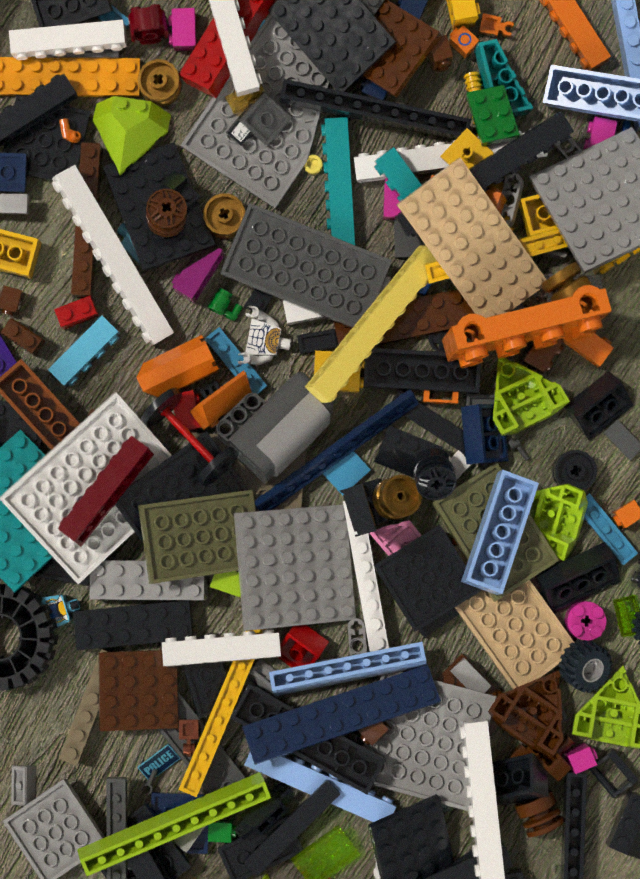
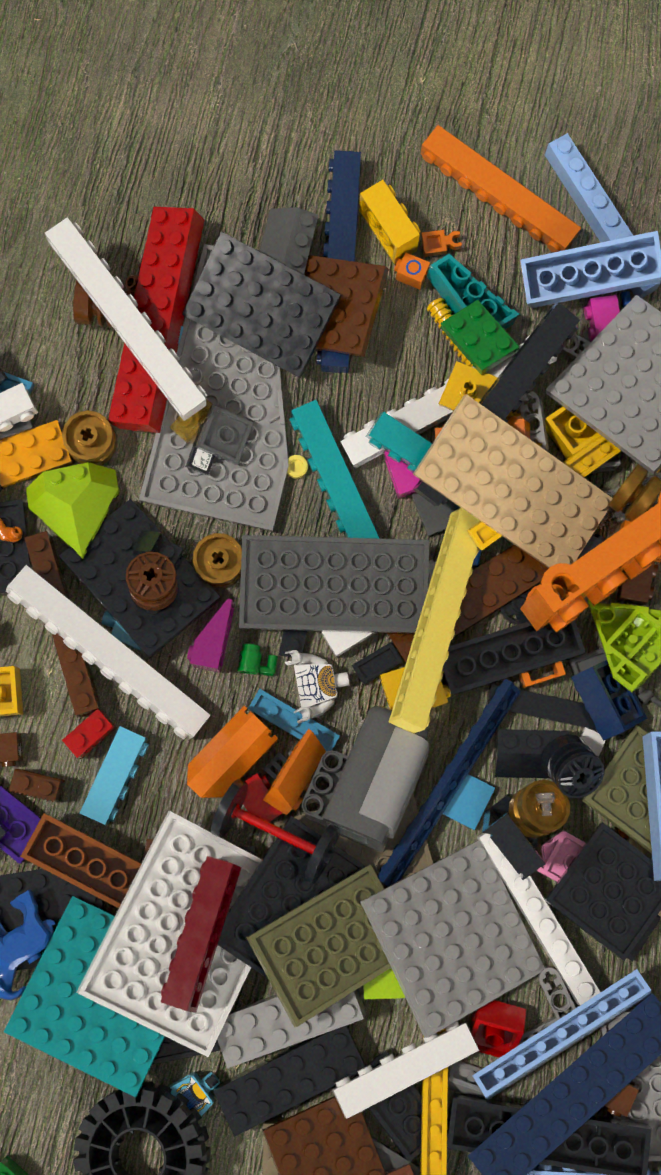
camera: 25 degrees left, 5 degrees down
dark red brick [128,4,169,45] -> none
dark pink brick [168,8,197,51] -> none
black brick [279,79,472,140] -> none
reddish brown brick [428,35,453,72] -> none
none -> clear piece [536,792,555,816]

